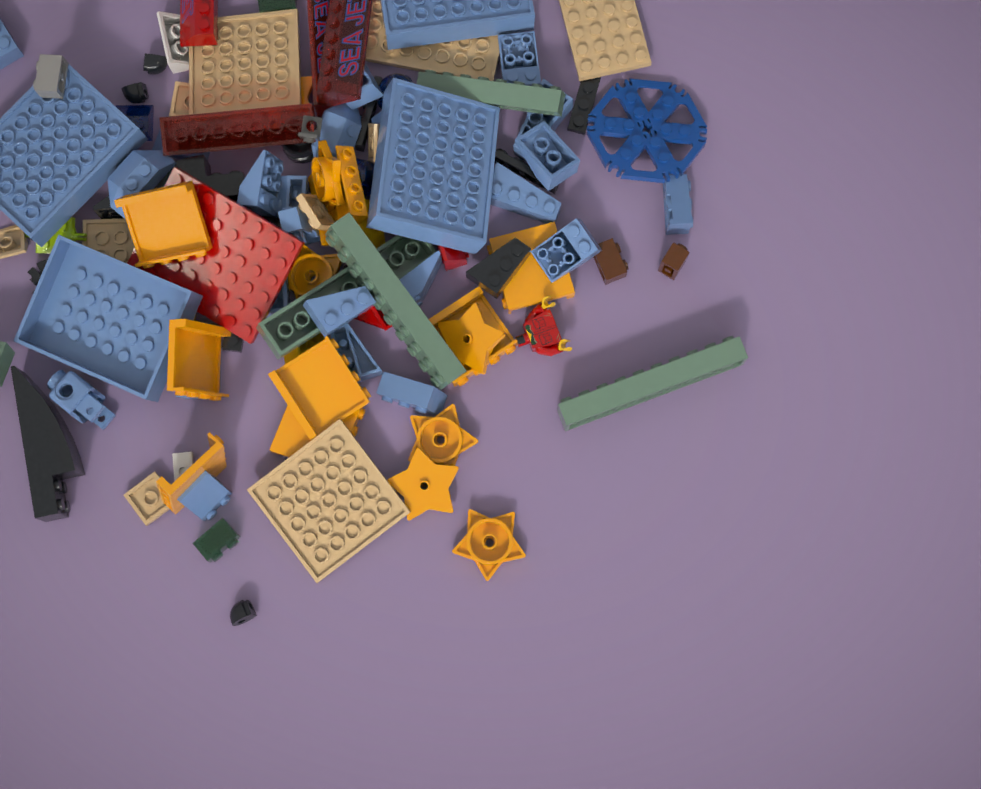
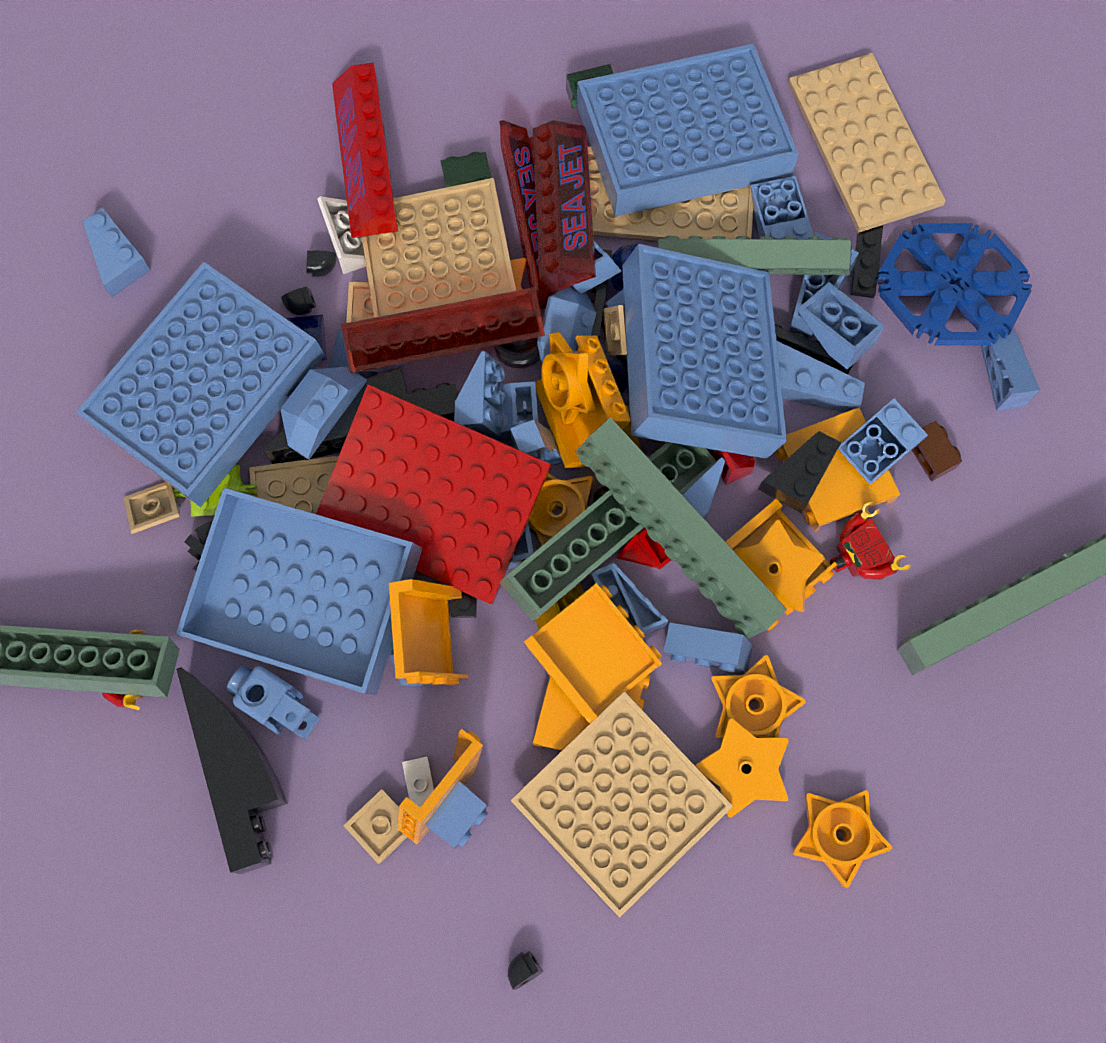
camera: 10 degrees left, 5 degrees down
light grey brick [33,54,69,99] -> none
light orange panel [114,181,213,268] -> none
clear green brick [193,518,240,562] -> none
tan plate [296,193,335,230] -> none
dark grey bracket [298,115,323,143] -> none
medium blue wedge [303,286,376,338] -> none
reddish brown brick [658,242,690,280] -> none

